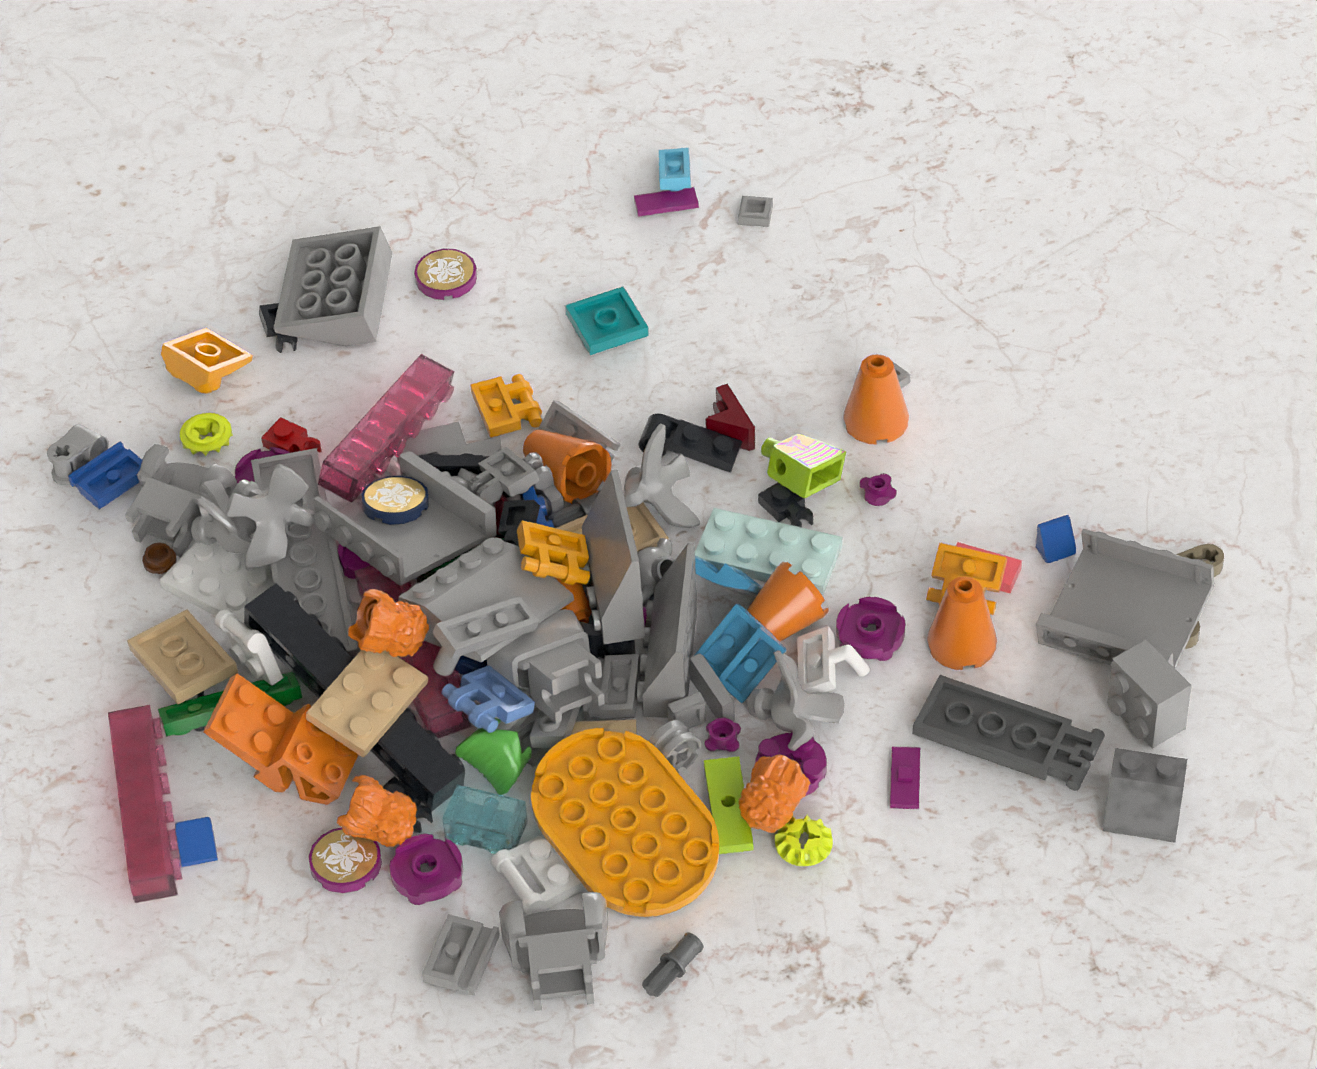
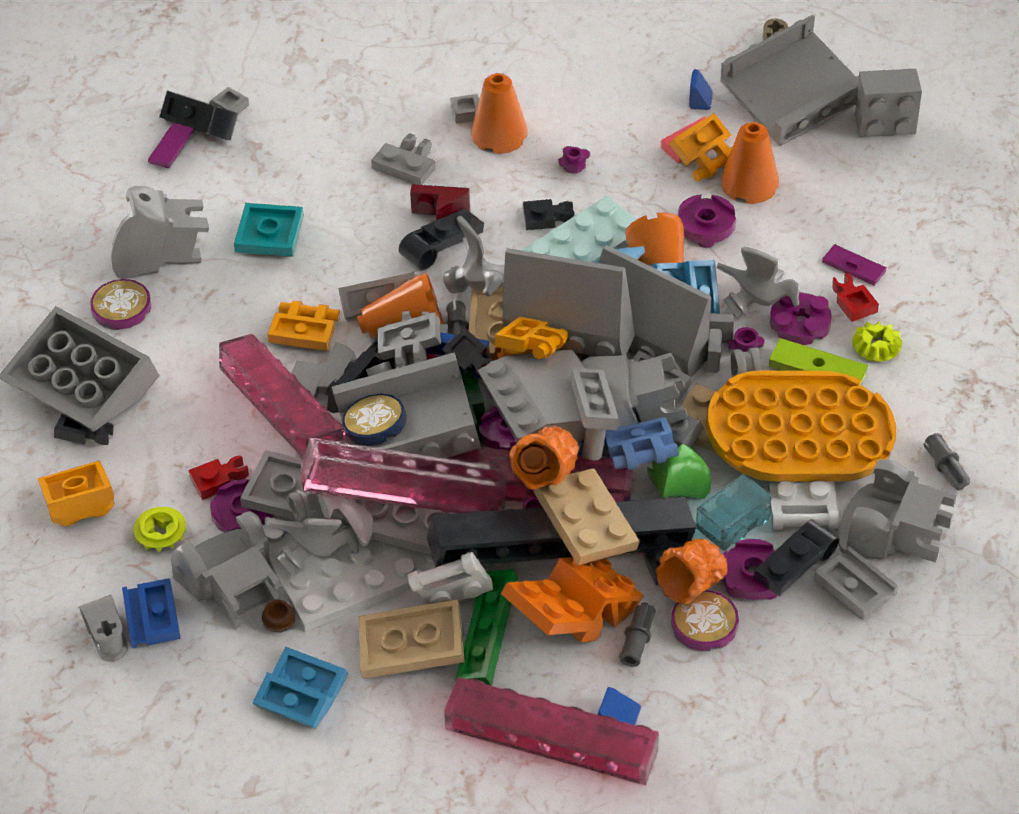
camera: 60 degrees left, 0 degrees up
medium azure plate [659,148,691,191] -> none
orange hair [739,754,810,833] -> none
lime torso [761,434,846,498] -> none
white plate [797,626,870,694] -> none
dark grey hinge [912,675,1105,791] -> none
flat silver slope [1103,748,1188,842] -> none
none -> light grey piece [111,186,209,279]
none -> black plate [159,91,239,141]
none -> dark azure slope [252,646,348,729]
none -> clear pink brick [299,438,508,513]
none -> light grey hinge [371,133,435,185]
none -> dark grey axle [619,602,656,667]
none -> black plate [753,519,840,597]
none -> red plate [832,273,879,322]

